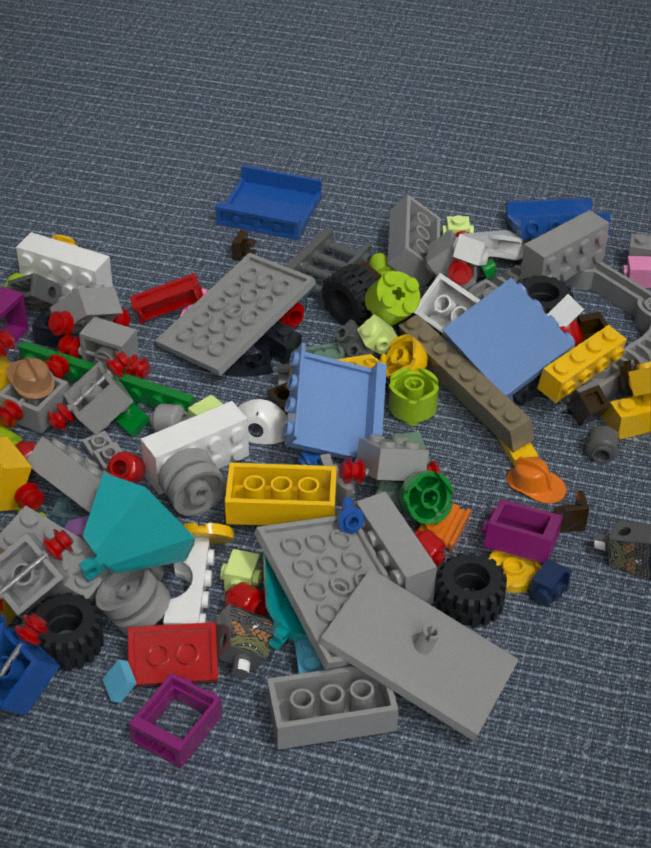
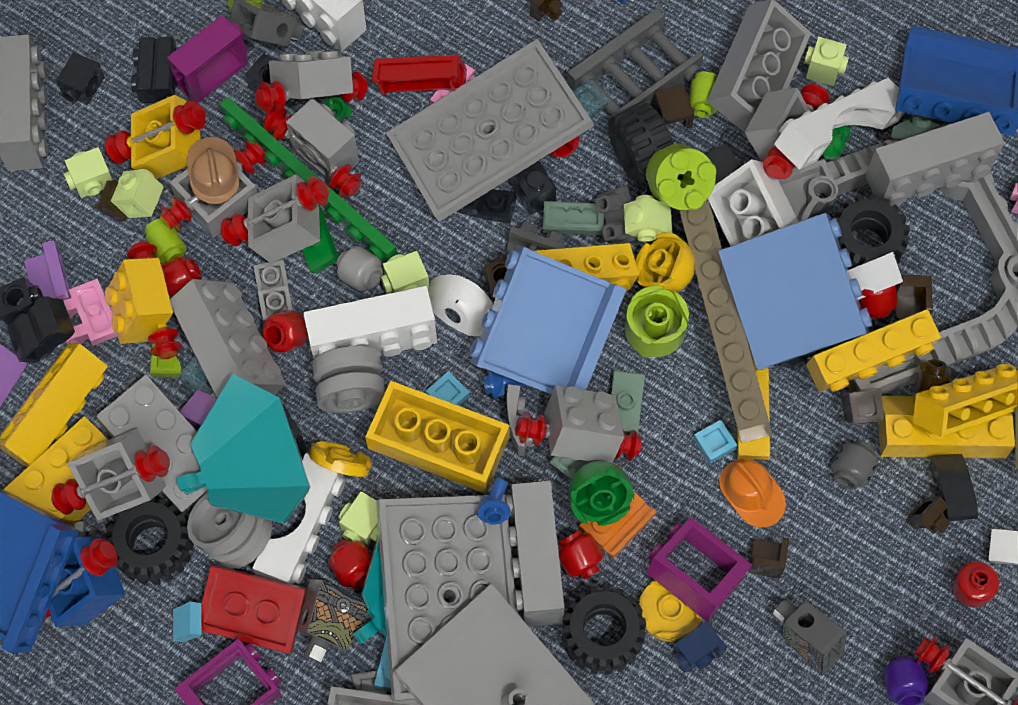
camera: 20 degrees right, 25 degrees up
none -> medium azure tile [693,420,738,464]

